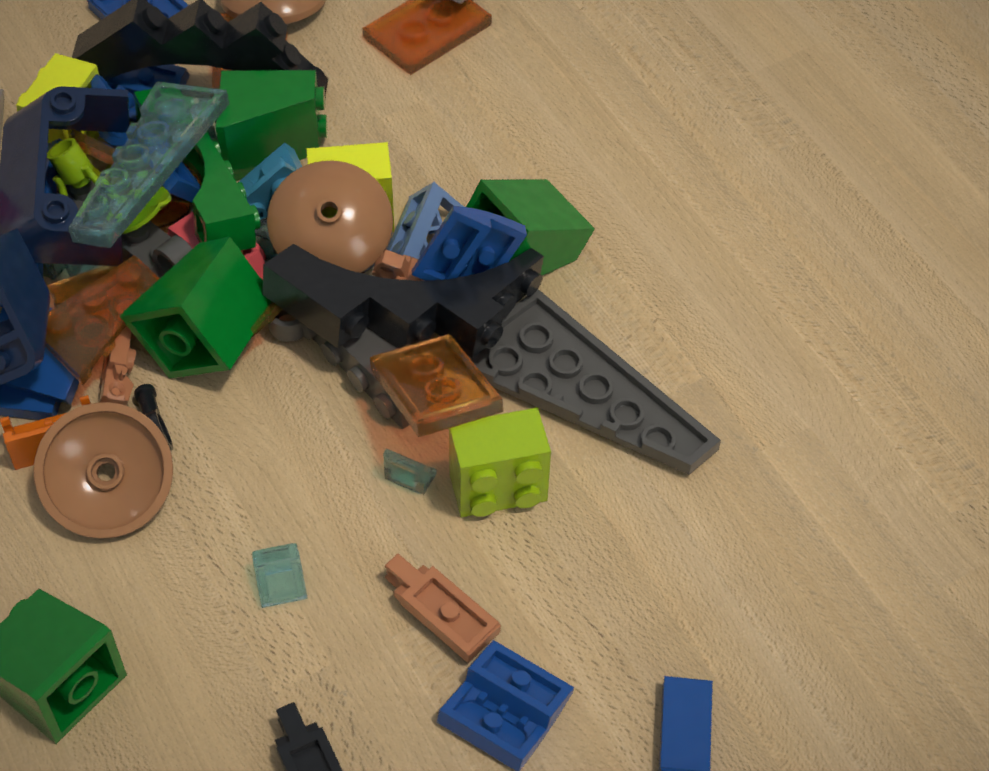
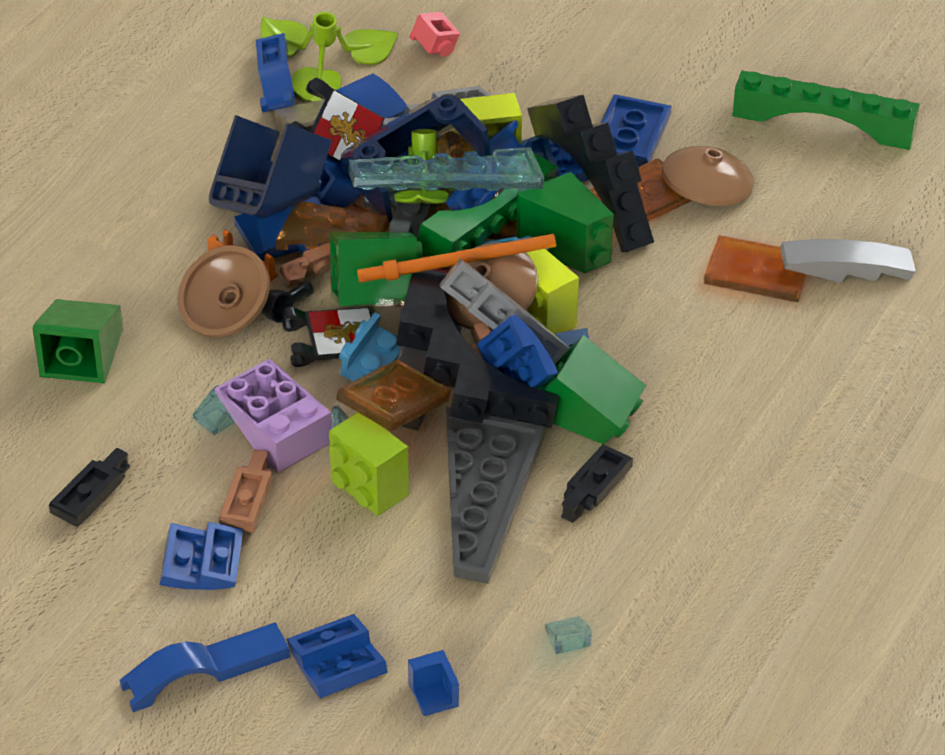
camera: 60 degrees right, 10 degrees down
none -> lavender slope [214,359,332,473]
none -> flag [282,307,371,367]
none -> blue slope [287,614,388,698]
none -> dark azure bracket [339,312,401,392]
none -> orange bar [357,234,556,283]
none -> blue panel [408,650,459,716]
none -> light grey slope [439,258,569,365]
none -> clear light blue slope [545,616,592,654]
none -> black hinge [561,444,633,523]

